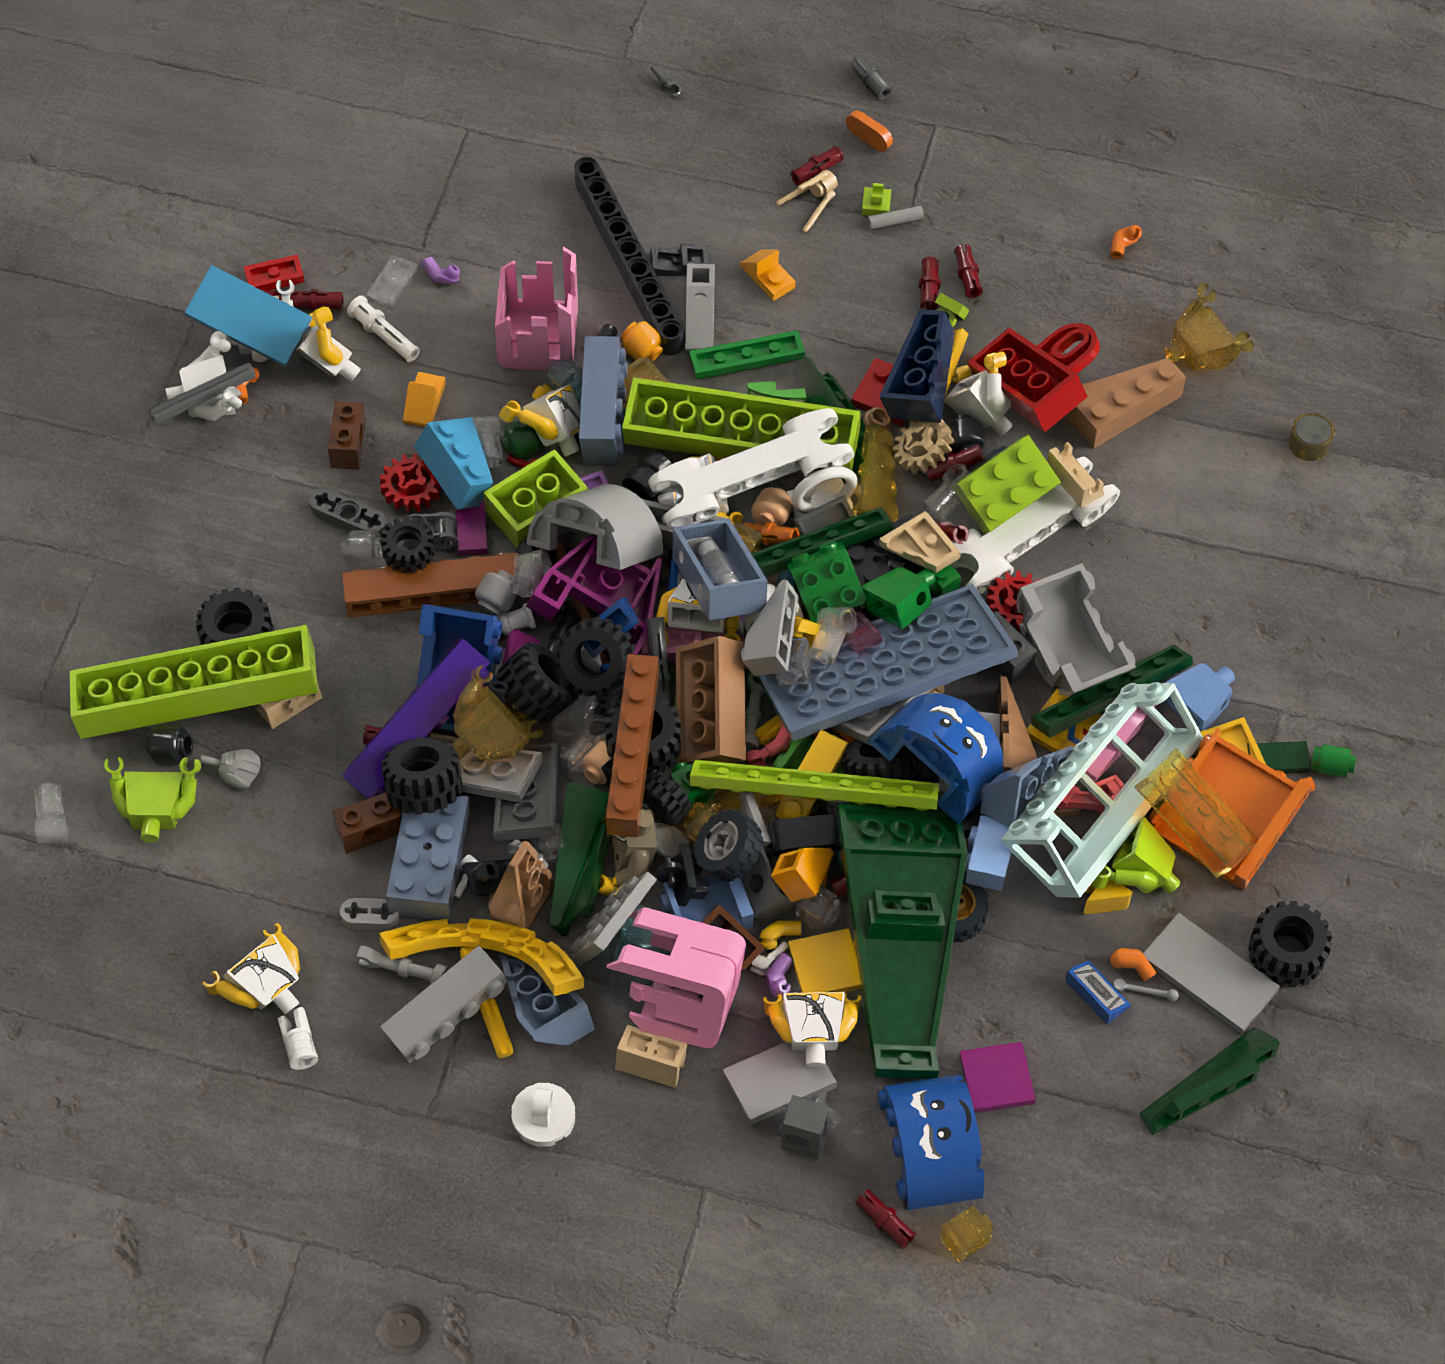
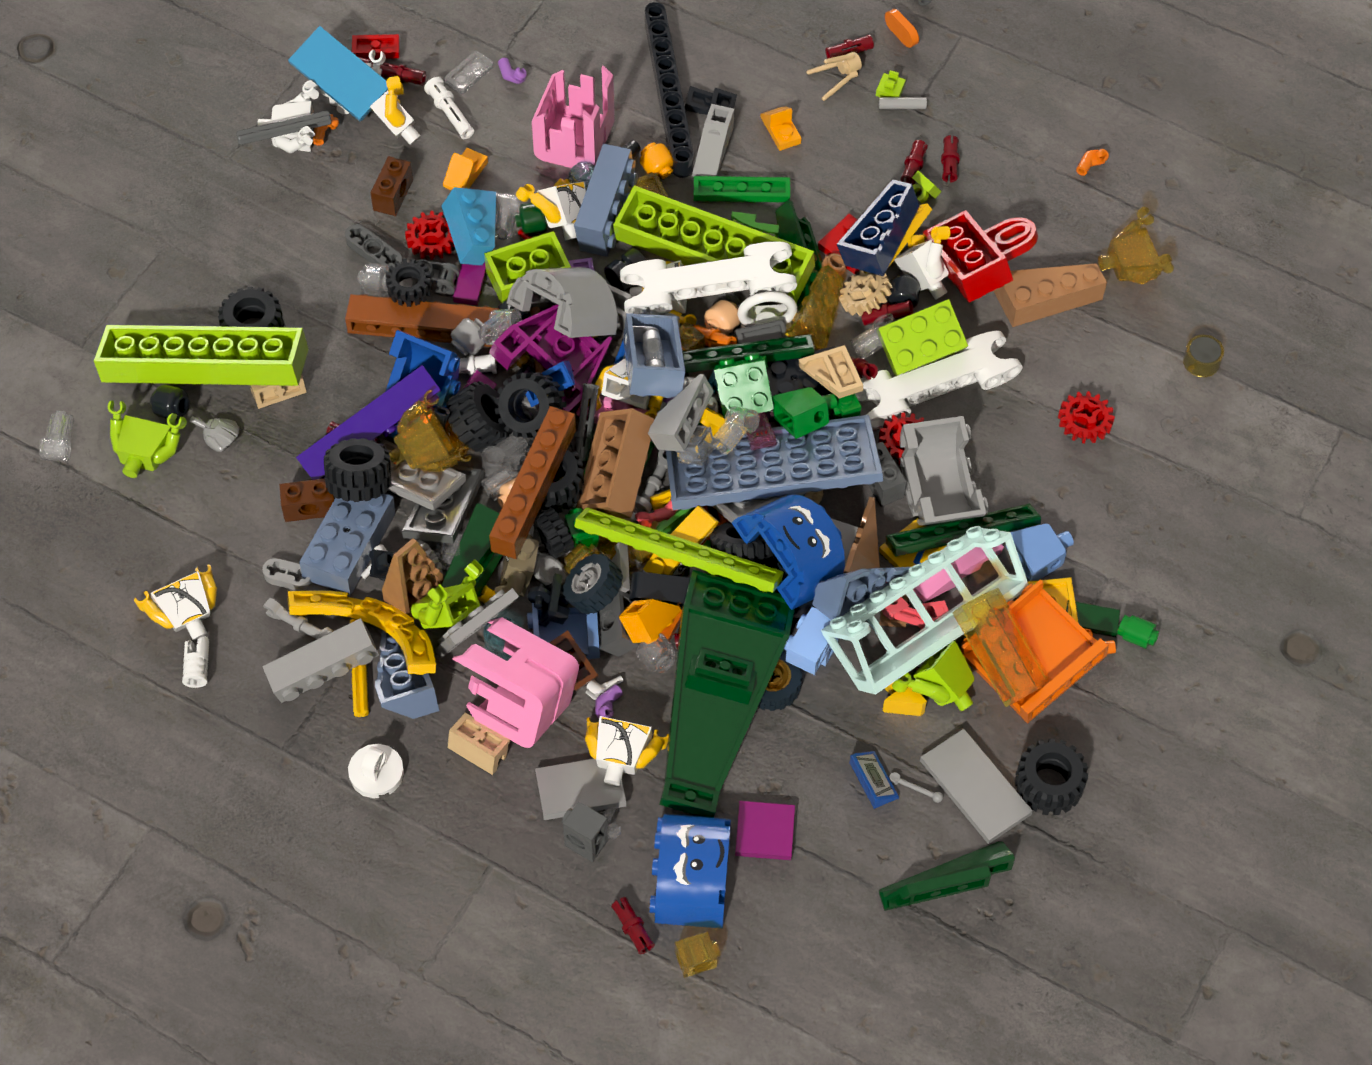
camera: 15 degrees right, 0 degrees up
yellow arm [759,921,801,949] -> none
yellow tile [788,928,862,993] -> none
tan hinge [1047,442,1104,508] -> none
orange arm [1110,948,1157,982] -> none
none -> lime torso [411,559,484,629]
none -> red gear [1058,391,1115,444]

